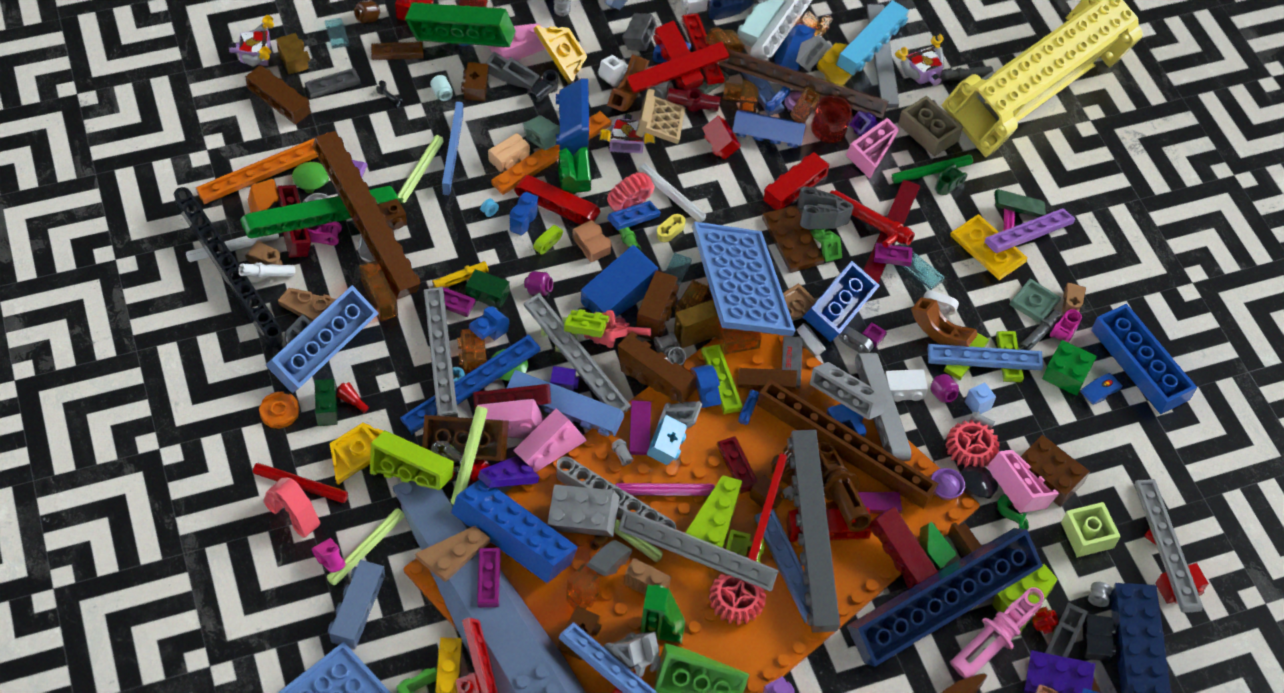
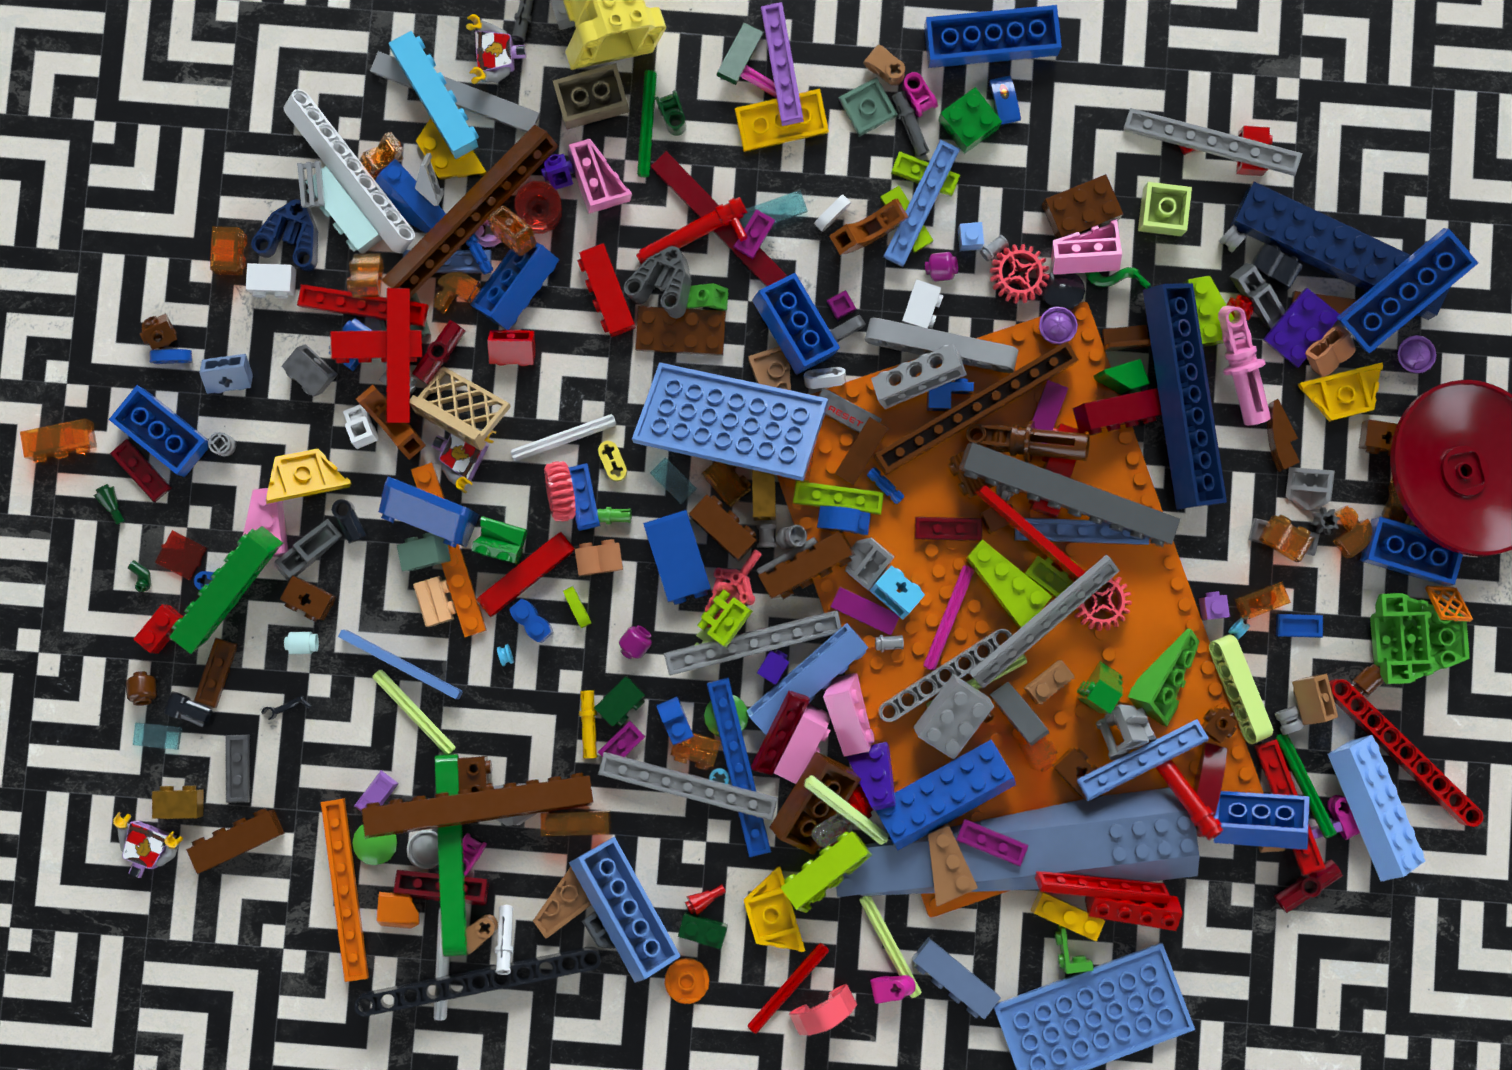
camera: 60 degrees left, 30 degrees up
none -> black piece [163,691,212,727]

